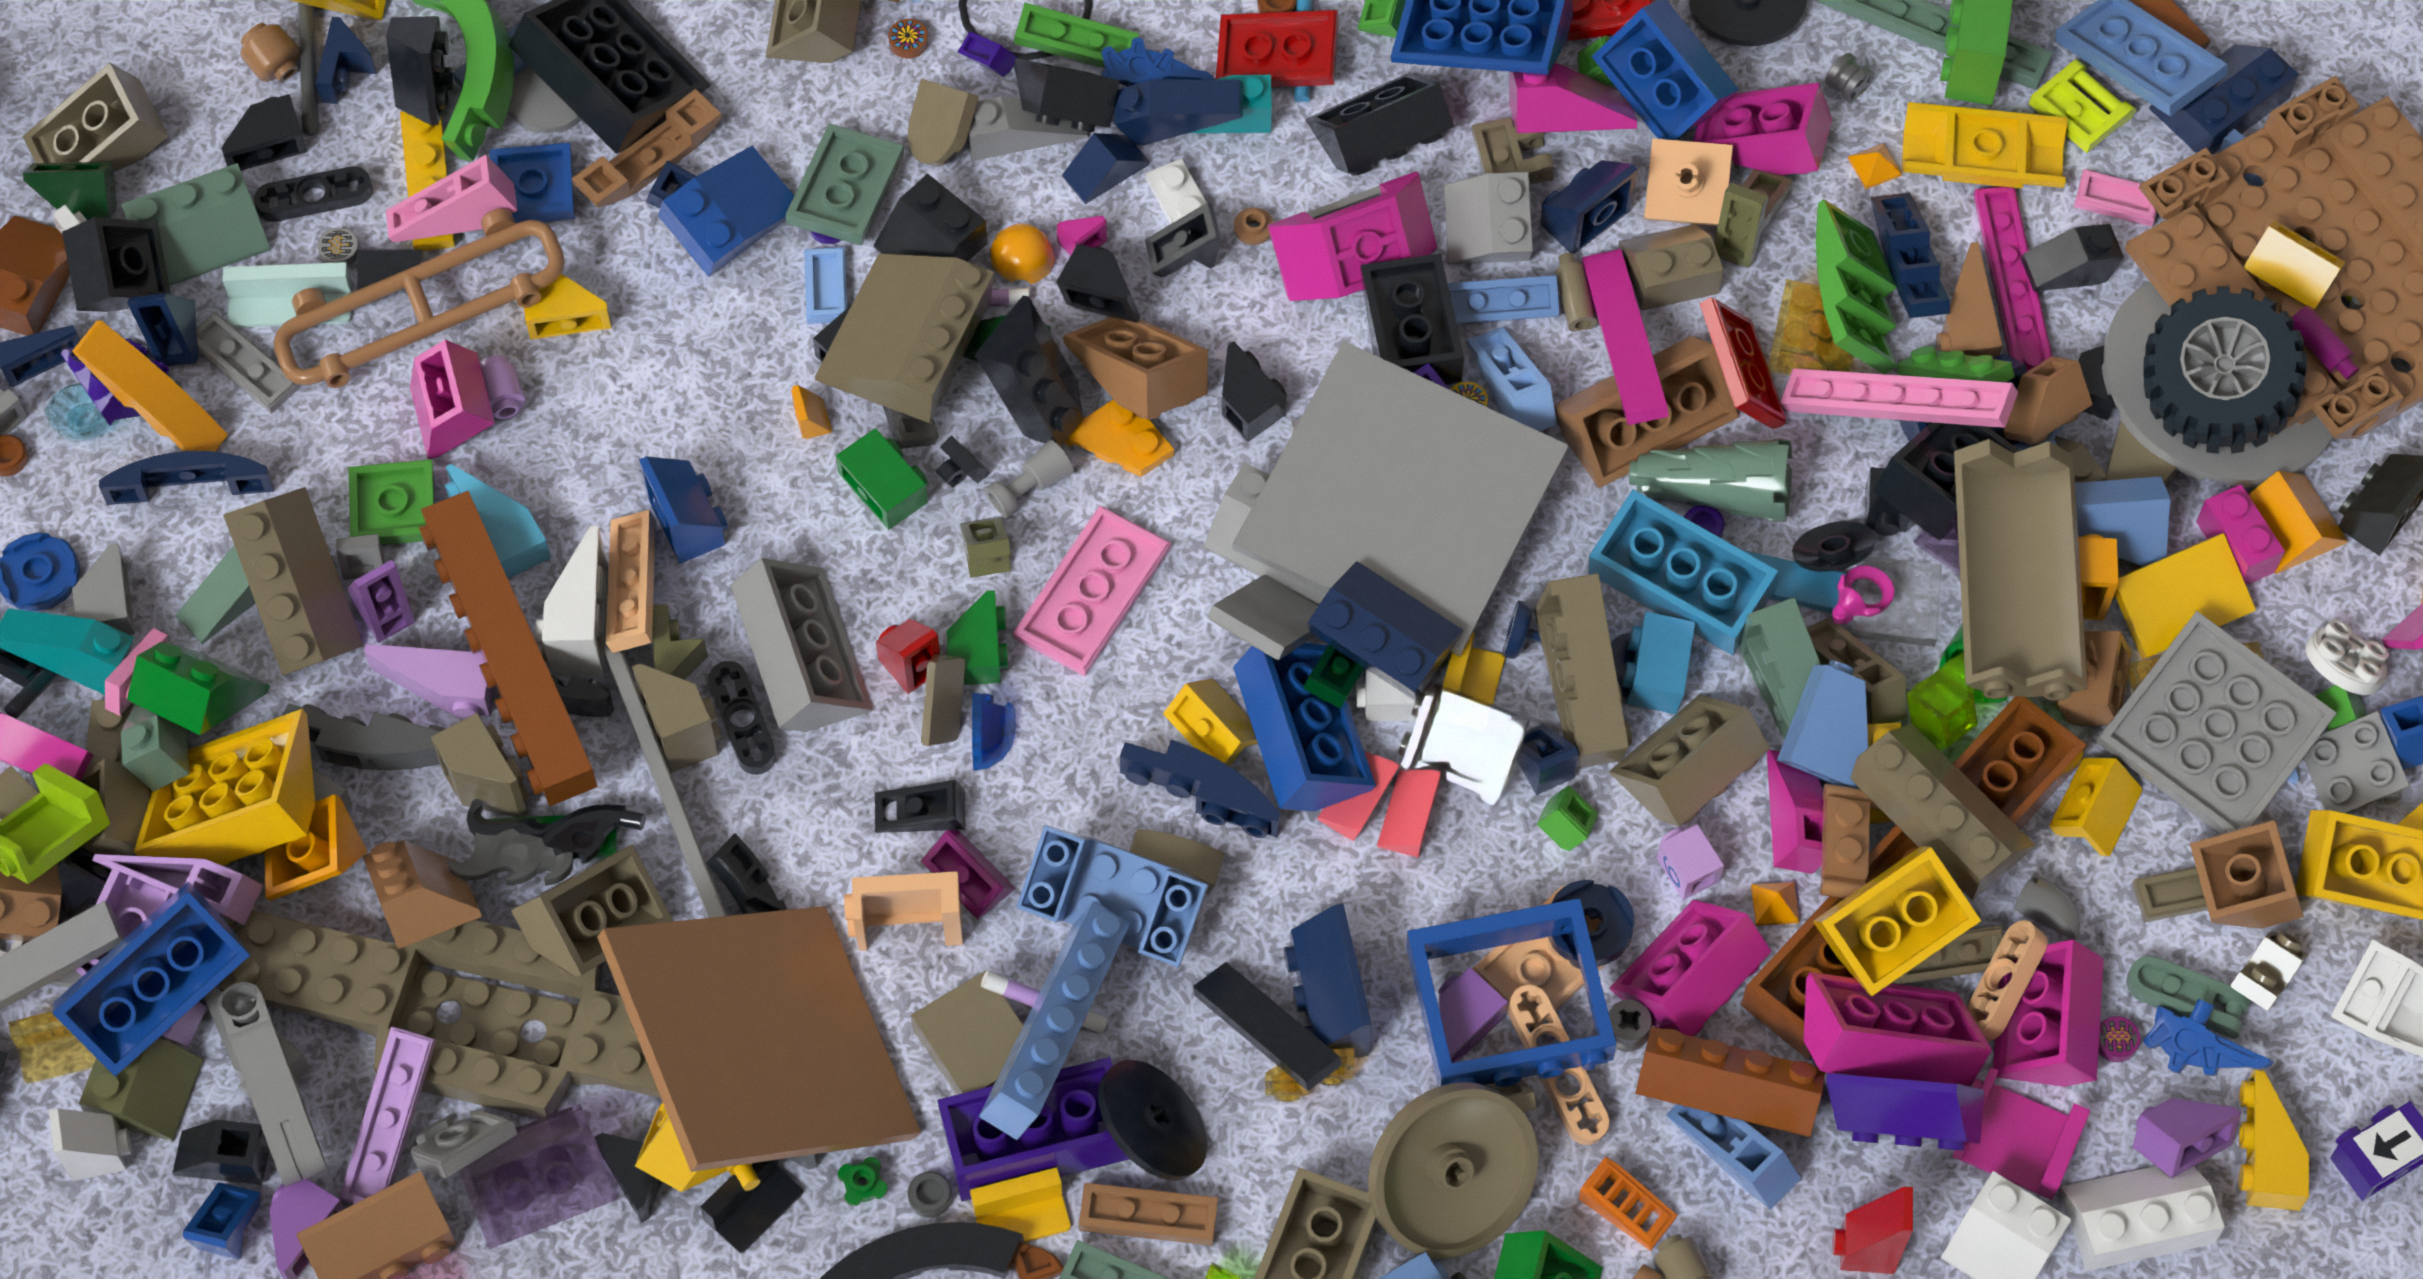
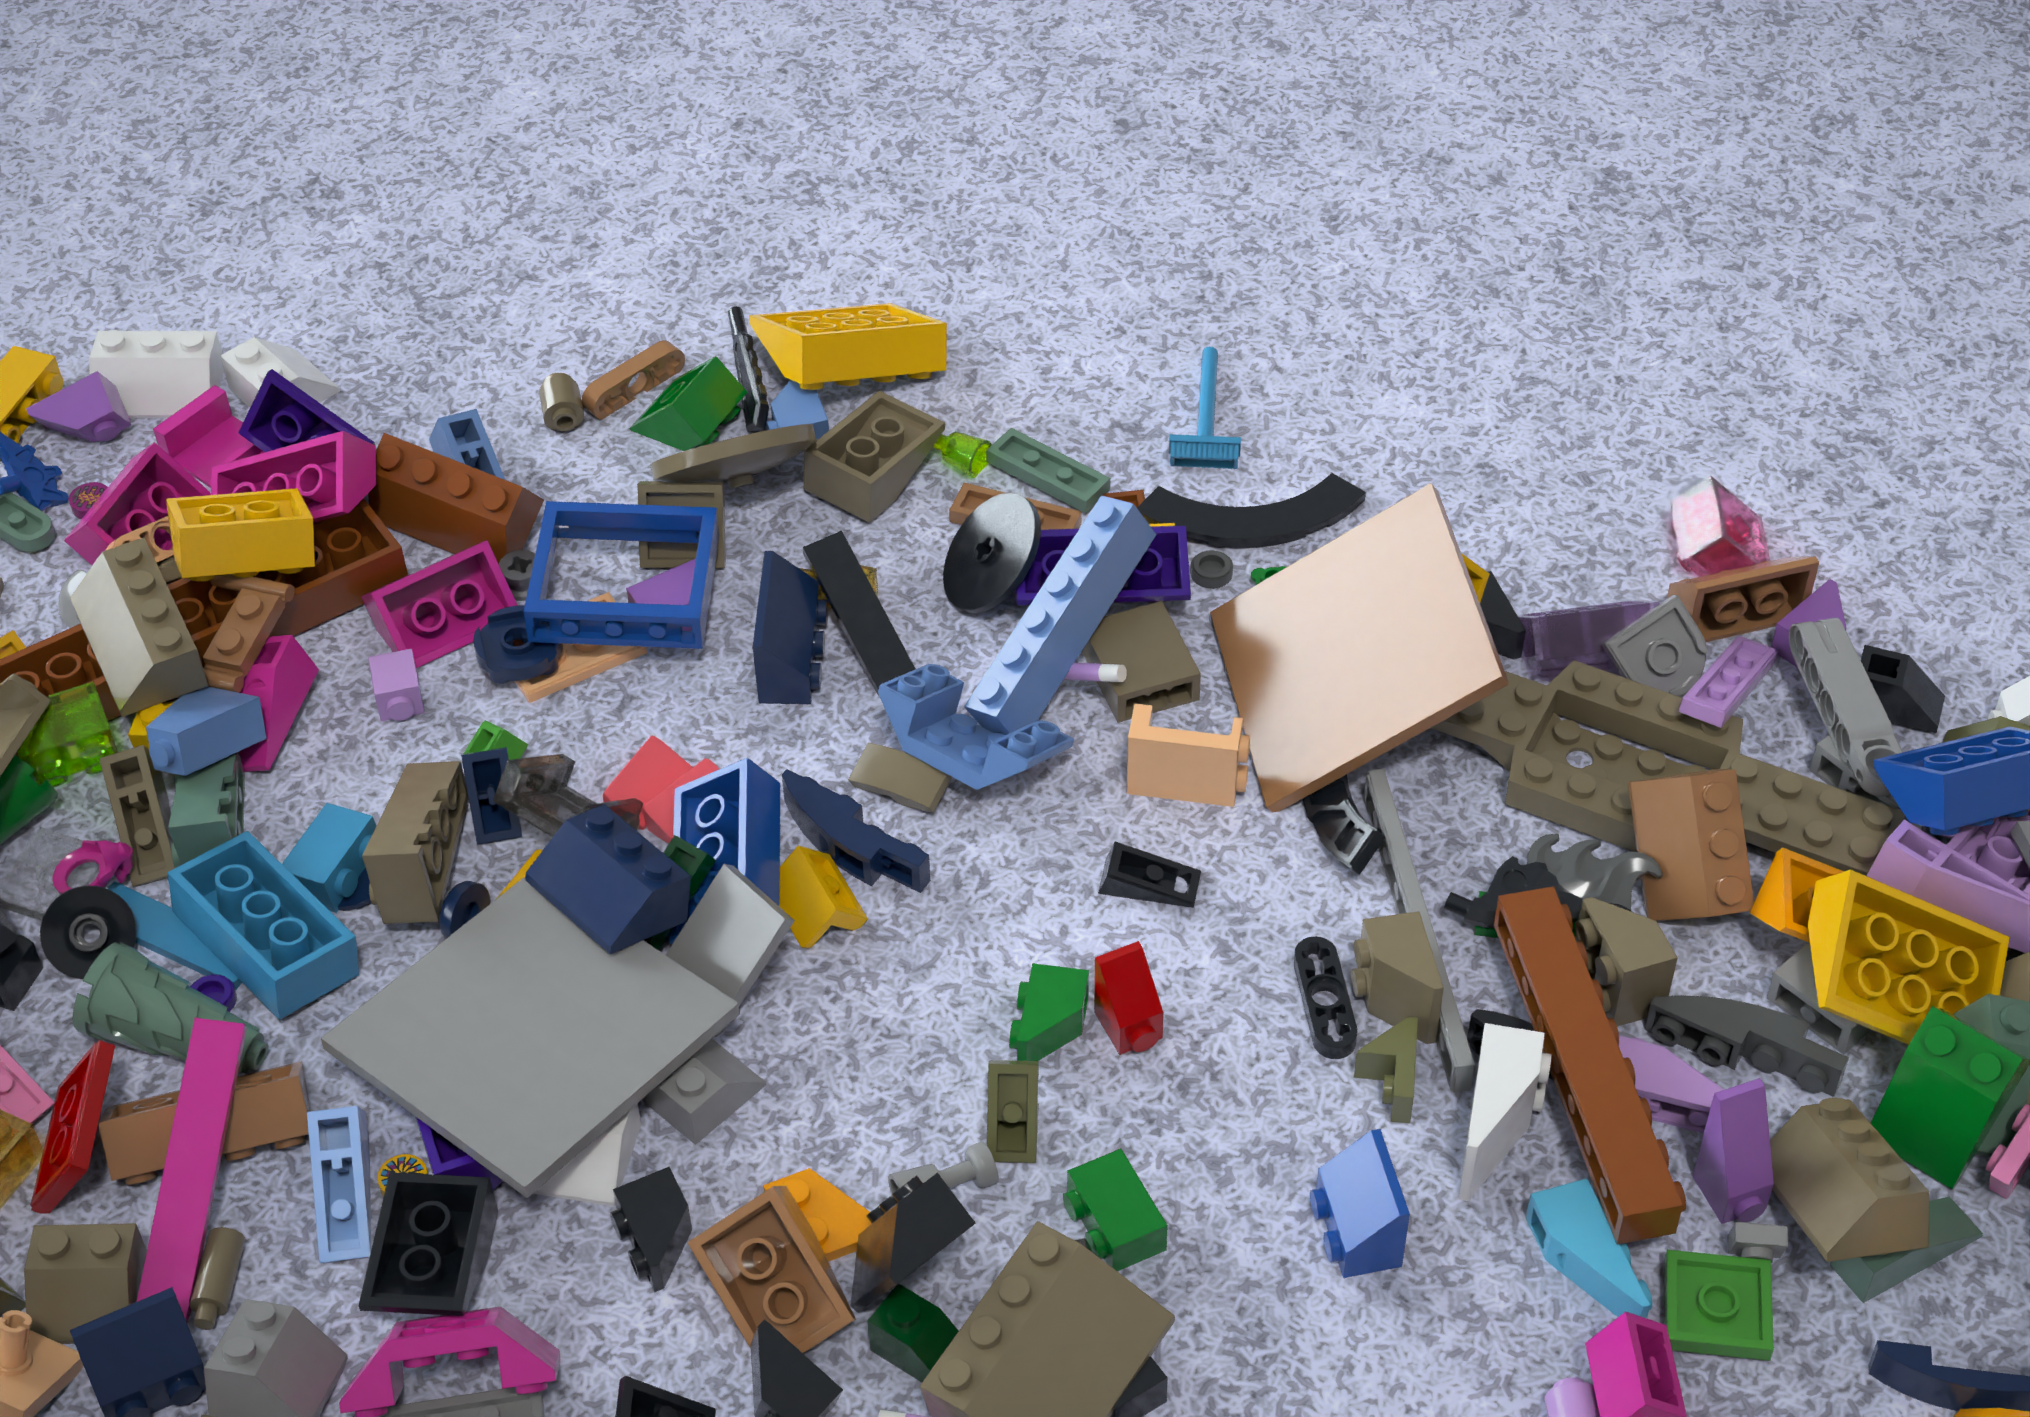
camera: 165 degrees left, 15 degrees down
blue slope [183,1182,261,1260] -> none
dark tan slope [511,844,673,977] -> none
light nougat plate [606,510,656,653] -> none
light grey slope [730,558,873,732] -> none
light orange slope [791,385,832,439] -> none
dark tan slope [921,654,965,746] -> none
magenta slope [921,829,1016,920] -> none
black tile [936,435,990,488] -> none
clear blue brick [972,693,1016,771] -> none
bright pink tile [1013,506,1171,676] -> none
medium blue plate [1447,275,1559,324] -> none
light nougat beam [1507,984,1609,1145] -> none
orange slope [1578,1156,1678,1251] -> none
dark tan slope [1609,694,1770,827] -> none
light orange slope [1751,882,1799,926] -> none
red slope [1832,1186,1913,1274] -> none

